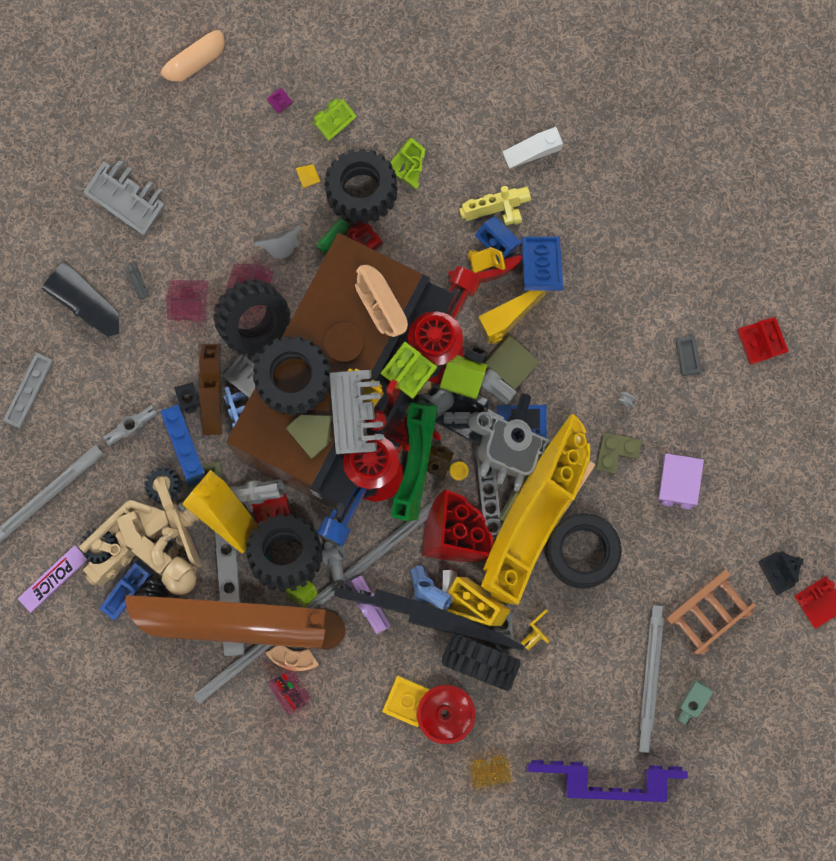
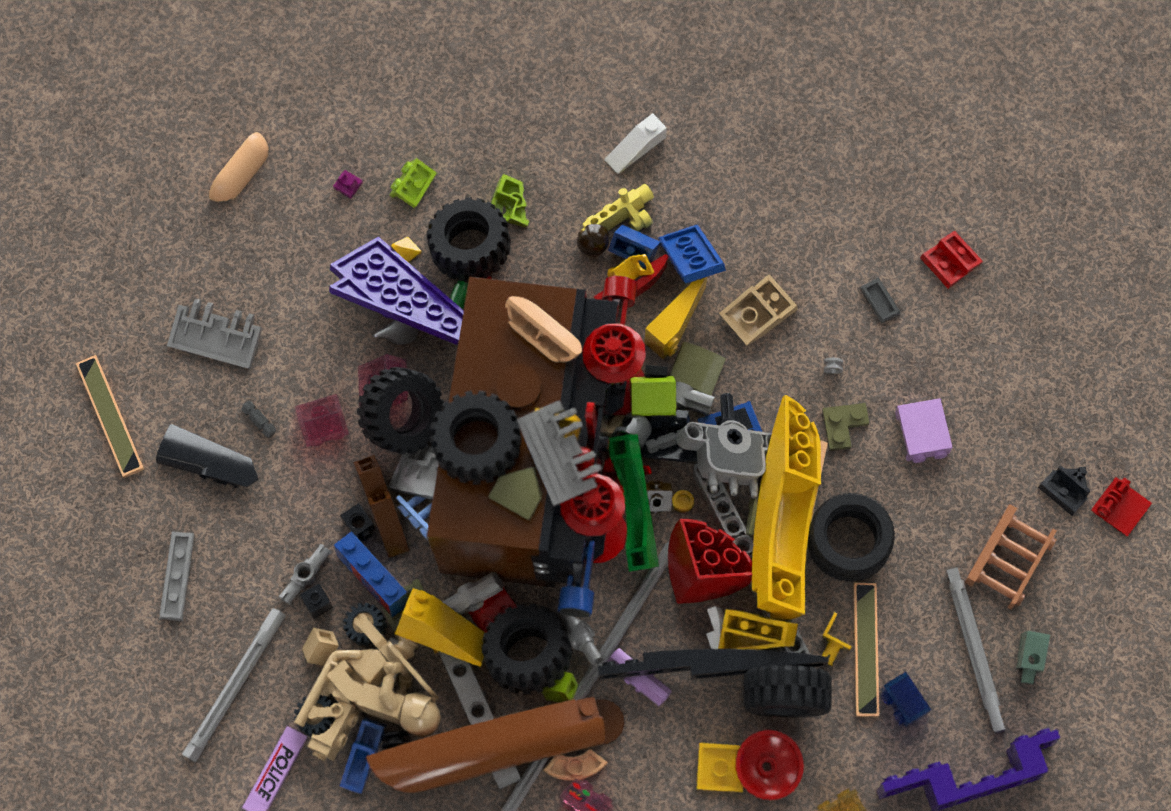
camera: 20 degrees left, 10 degrees down
lime slope [380,342,437,399] -> none
medium blue piece [410,566,453,611] -> none
none -> olive tile [76,355,144,478]
none -> black brick [300,583,333,619]
none -> tan panel [302,628,339,666]
none -> dark purple wing [329,236,464,345]
none -> dark brown hair [577,224,609,256]
none -> tan slope [719,274,798,346]
none -> olive tile [853,583,879,717]
none -> clear blue brick [880,671,931,728]

